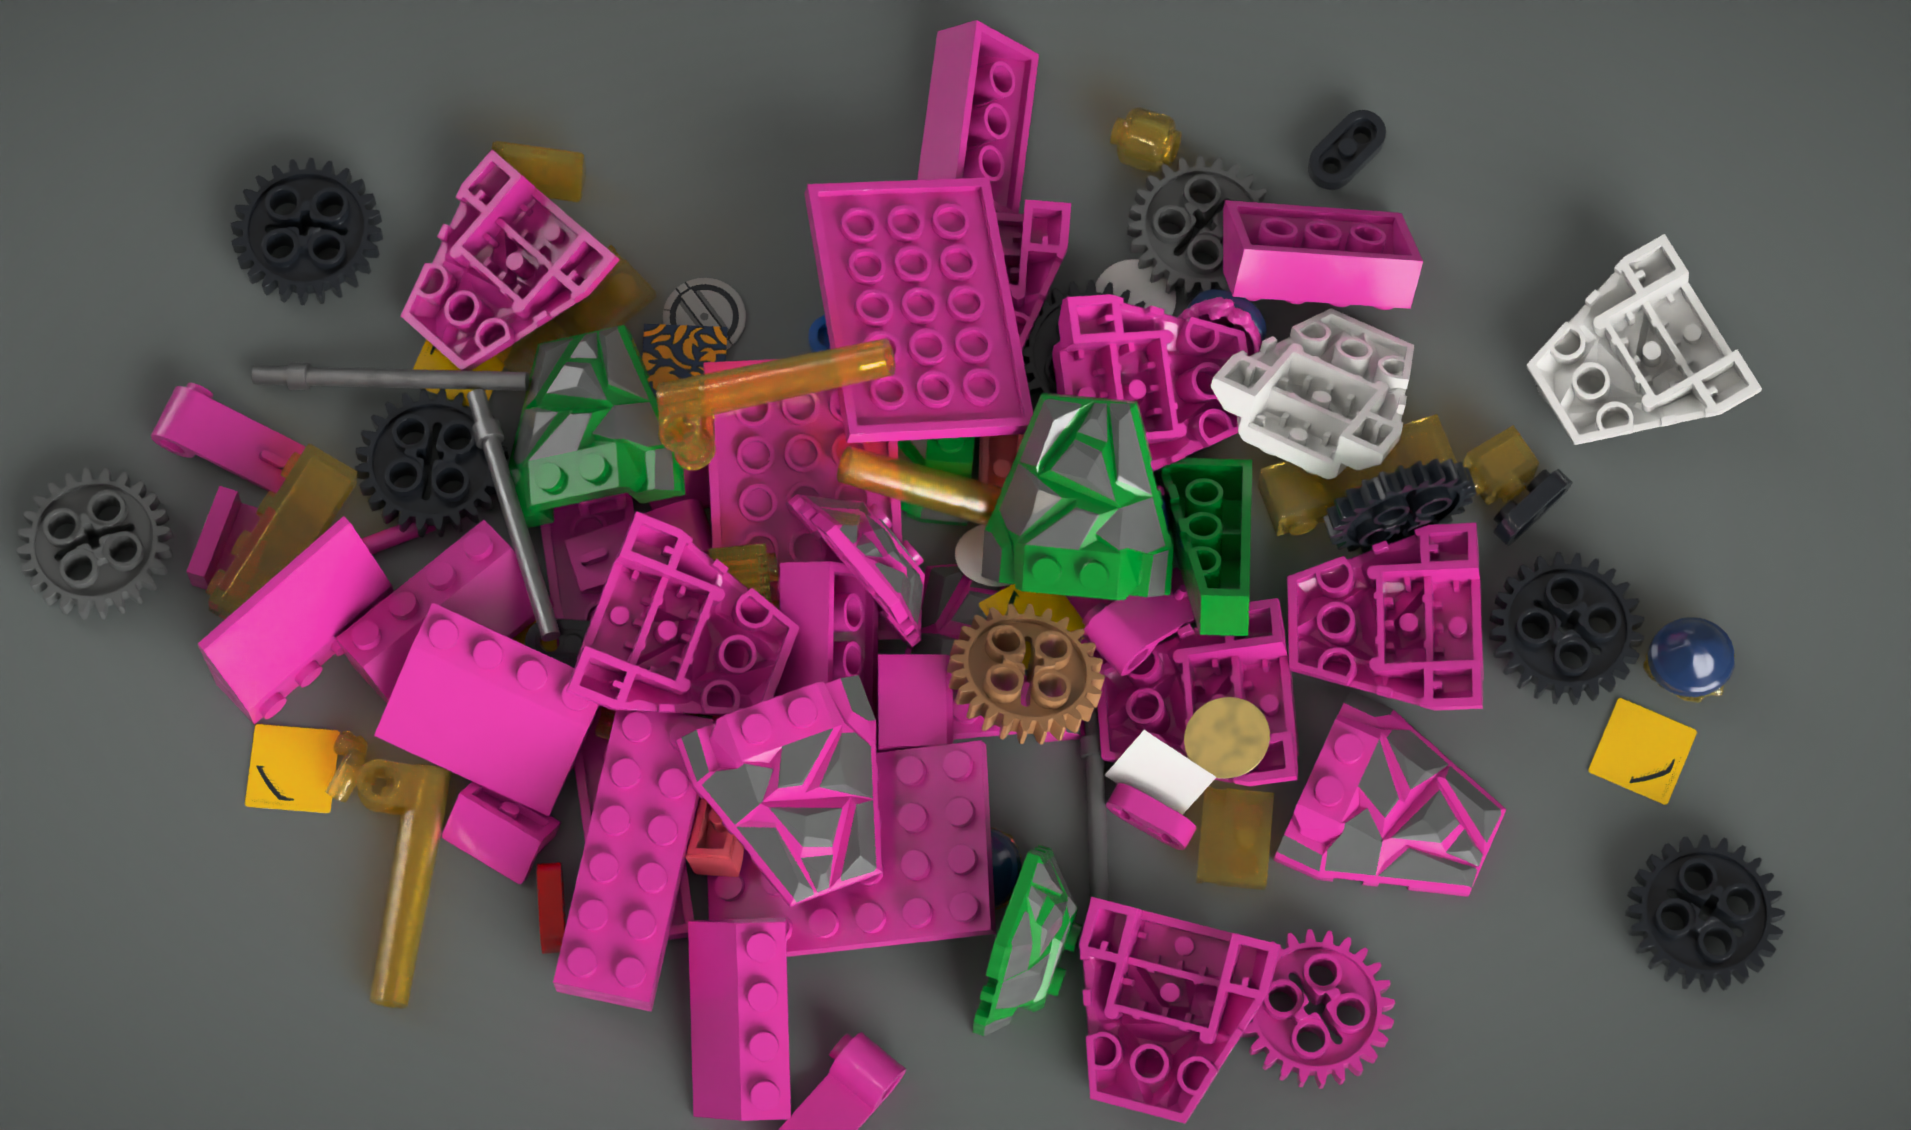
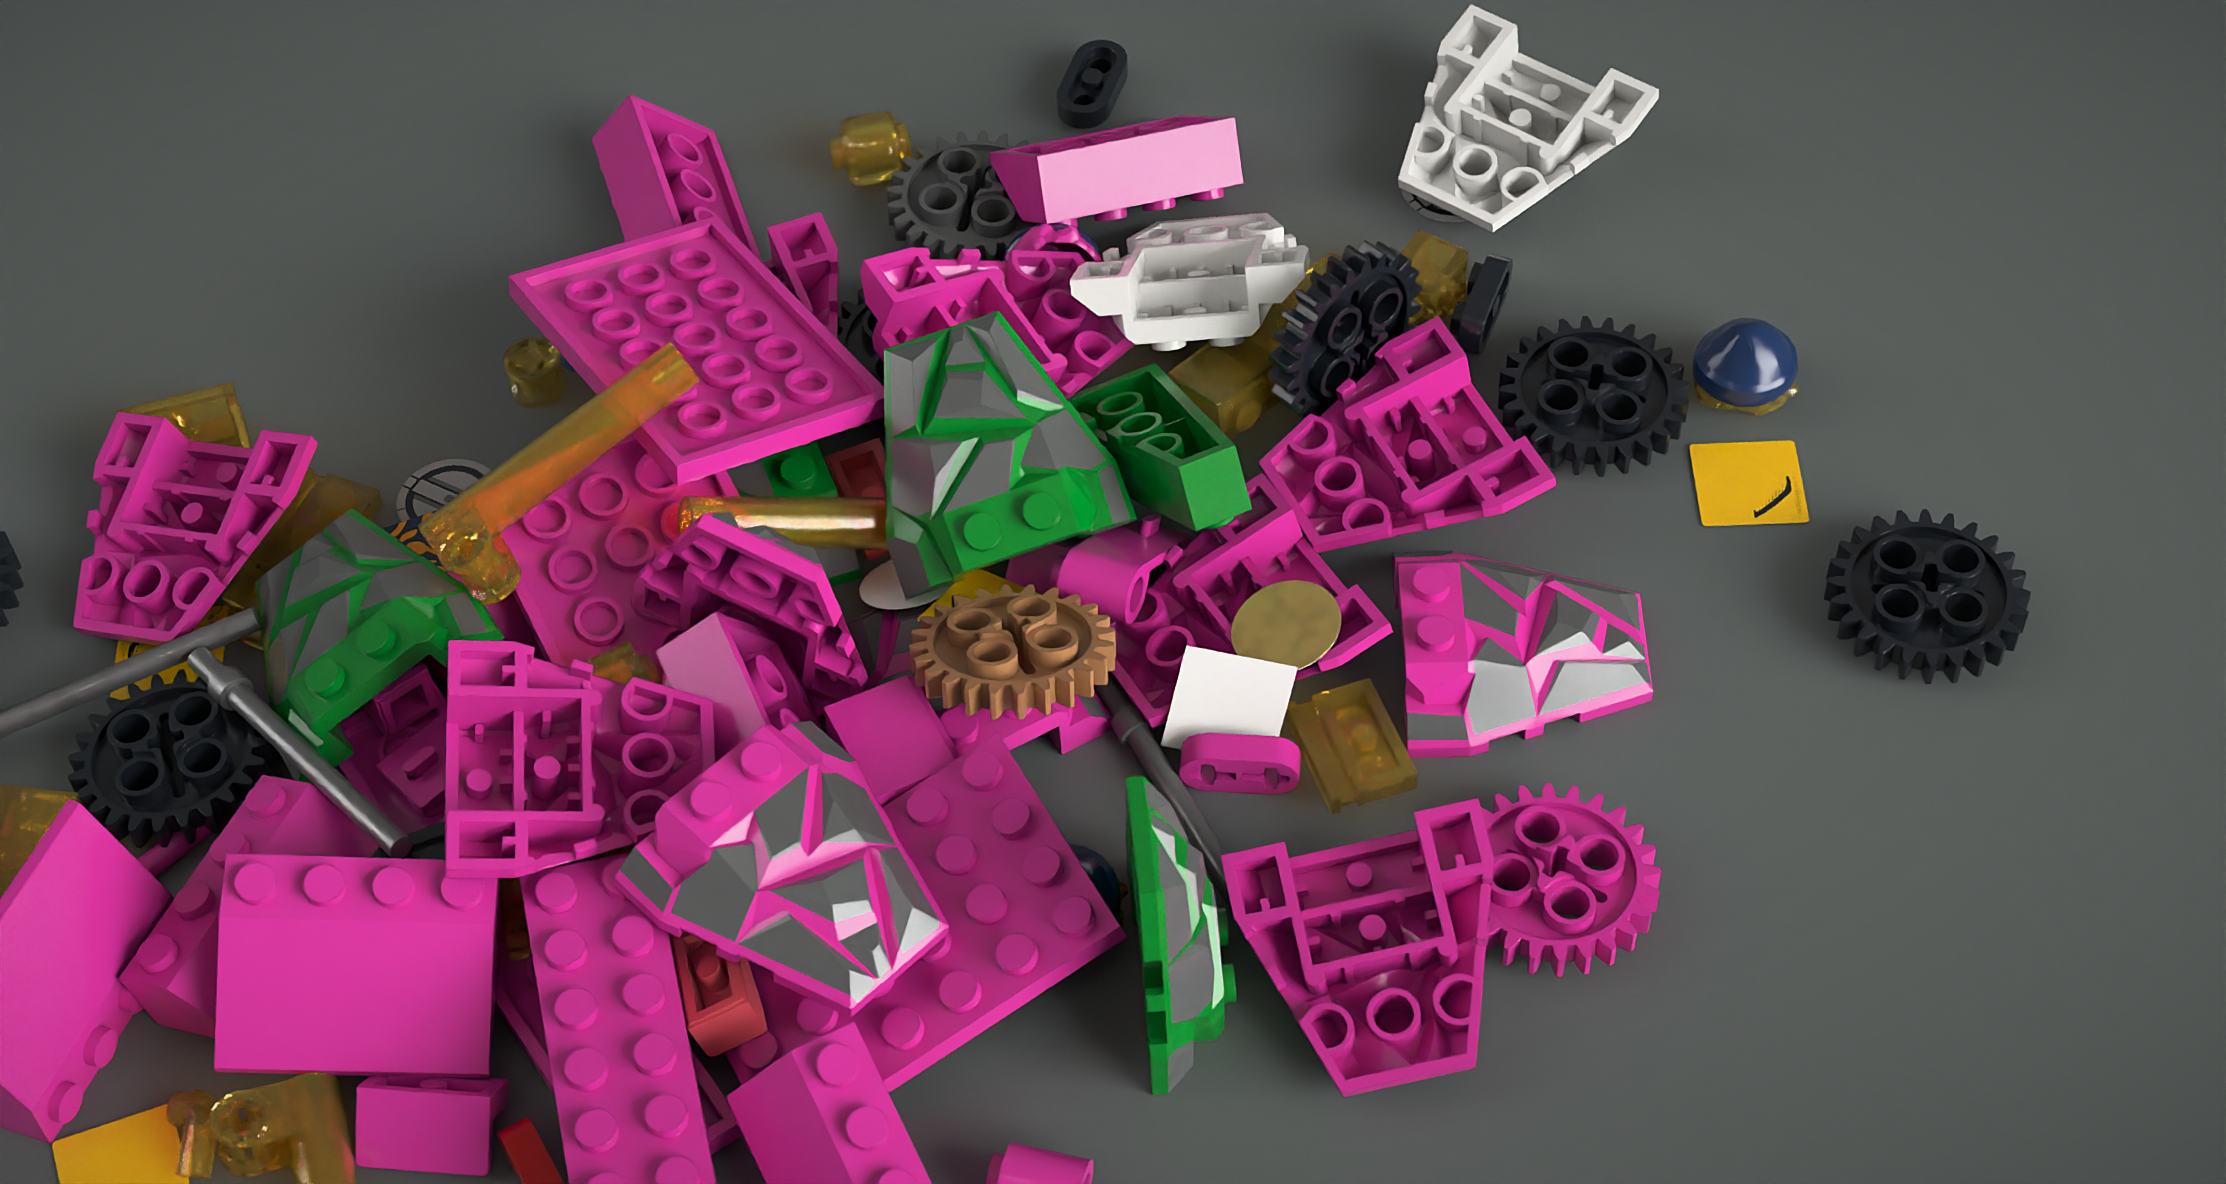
camera: 20 degrees left, 20 degrees down
none -> clear yellow wheel [503,336,567,409]

